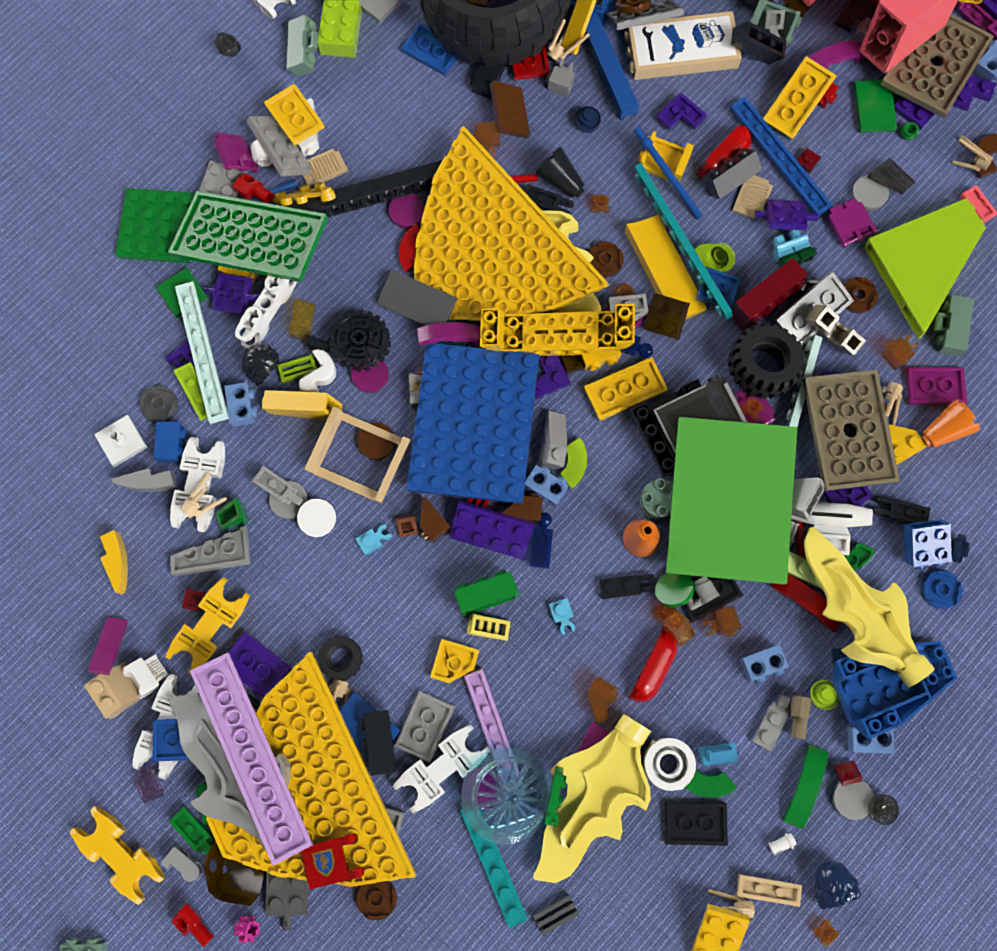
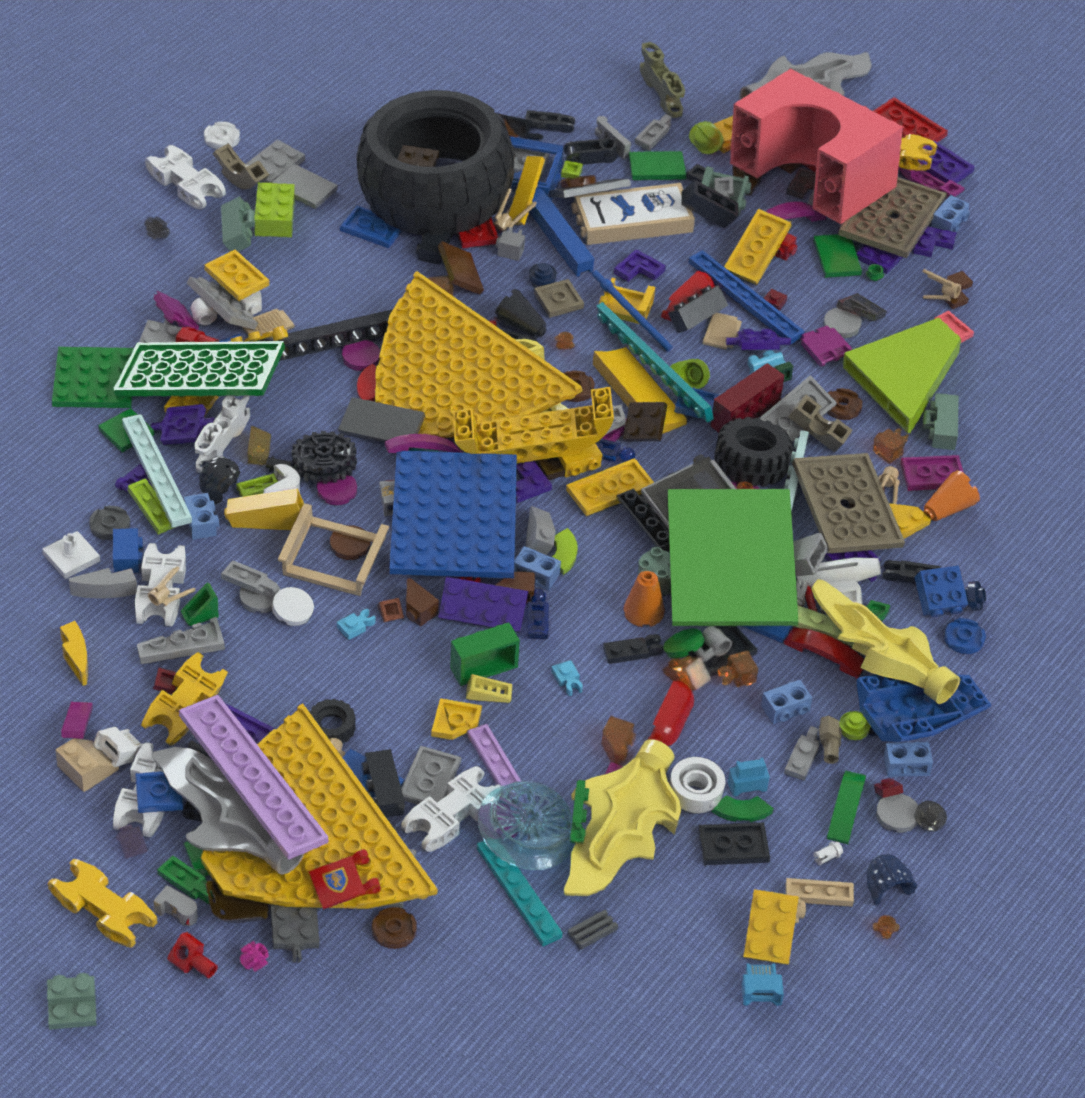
camera: 10 degrees left, 30 degrees down
none -> dark tan plate [534,279,584,318]

